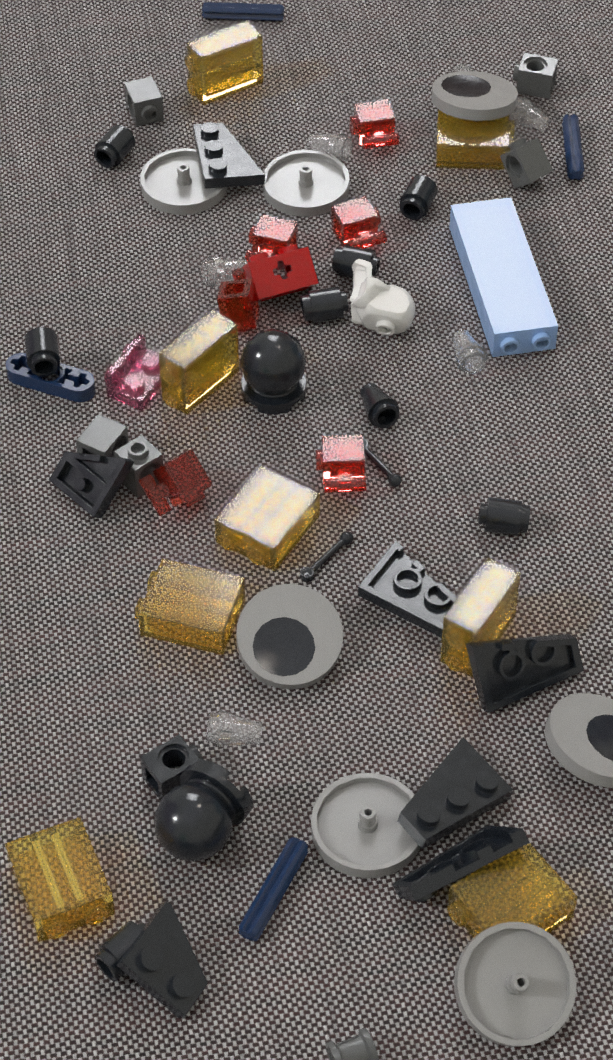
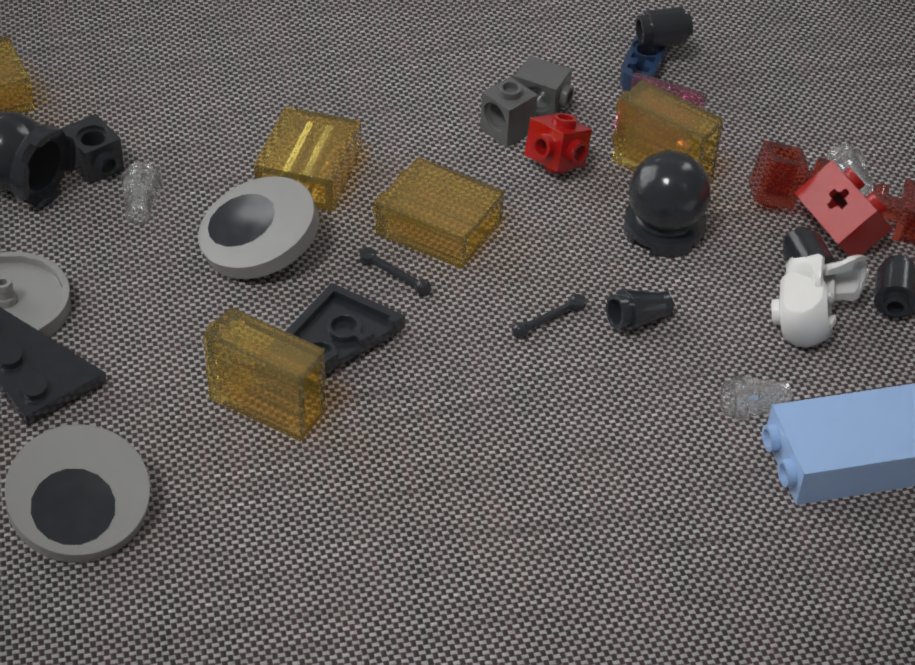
camera: 85 degrees right, 5 degrees down
black wing [49,451,134,518] -> none
clear red brick [138,449,213,516] -> none
clear red brick [315,434,366,493] -> none
black wing [465,634,584,713] -> none
black brick [478,497,530,536] -> none
none -> red brick [524,113,592,174]

